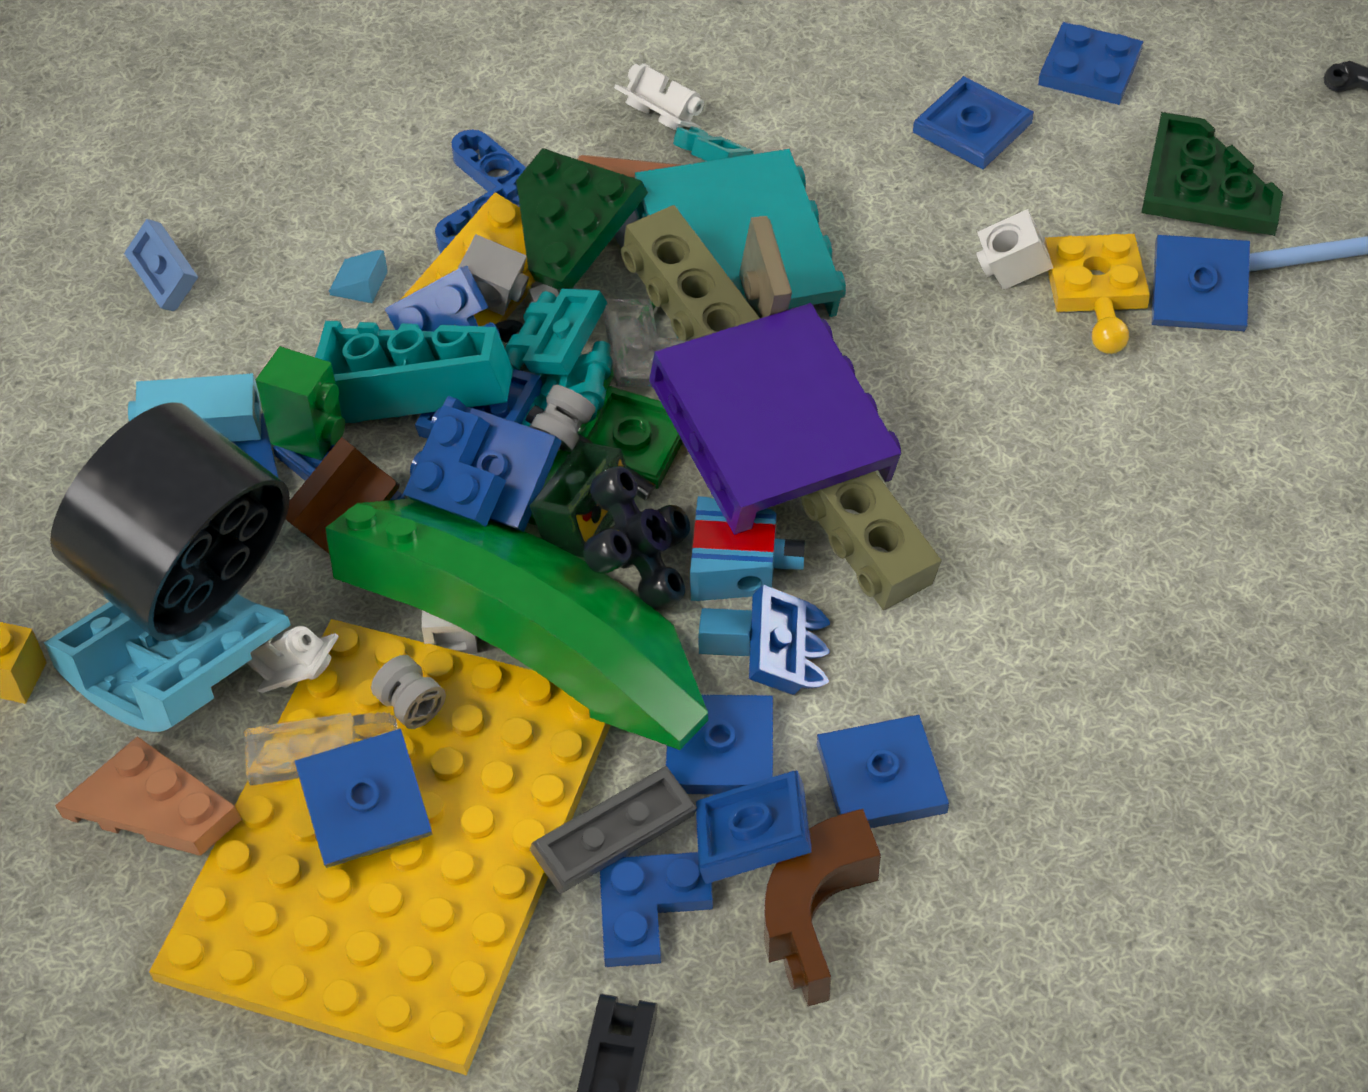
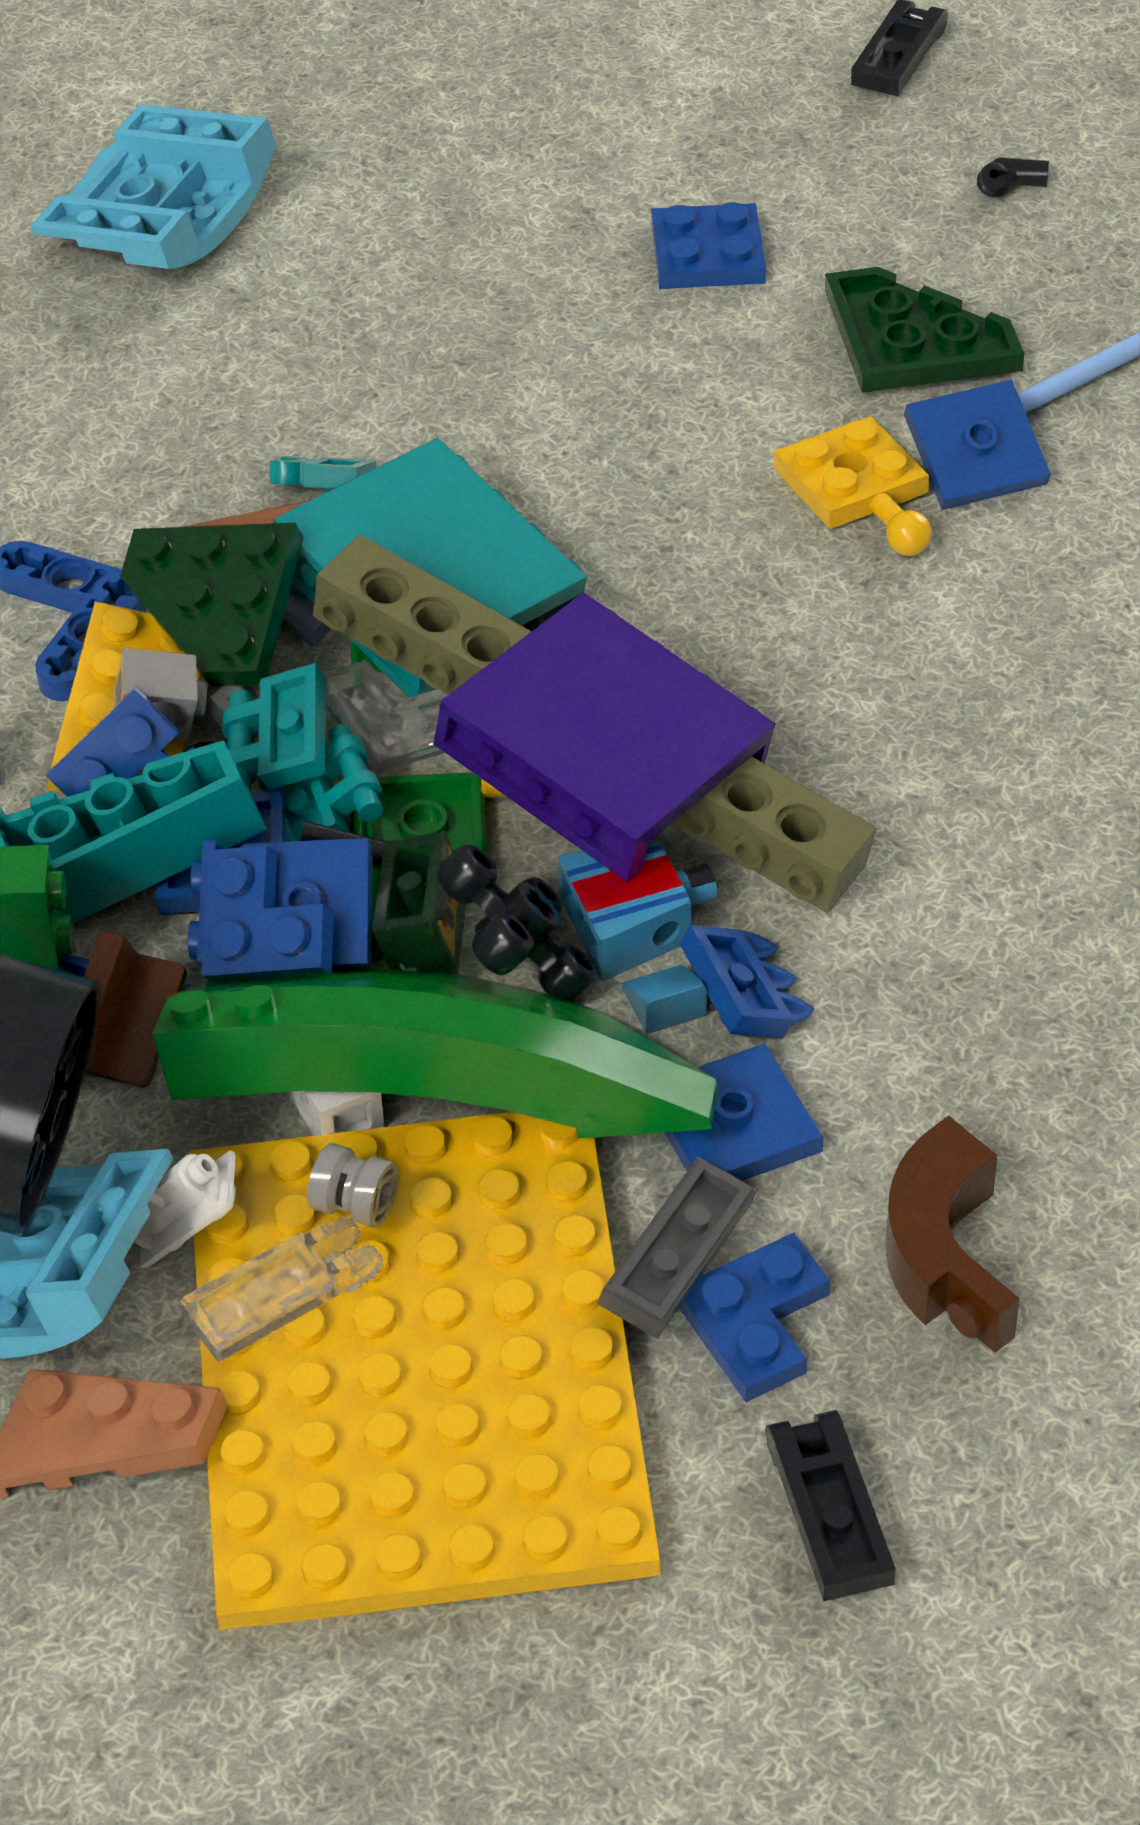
camera: 25 degrees left, 5 degrees down
blue plate [295,728,433,868] -> none
light grey wheel [530,385,596,452] -> none
white hinge [614,64,704,130] -> none
blue plate [695,770,812,884] -> none
dark tan plate [739,216,792,318] -> none
blue plate [817,715,949,829] -> none
blue plate [913,76,1034,169] -> none
white brick [976,209,1054,289] -> none

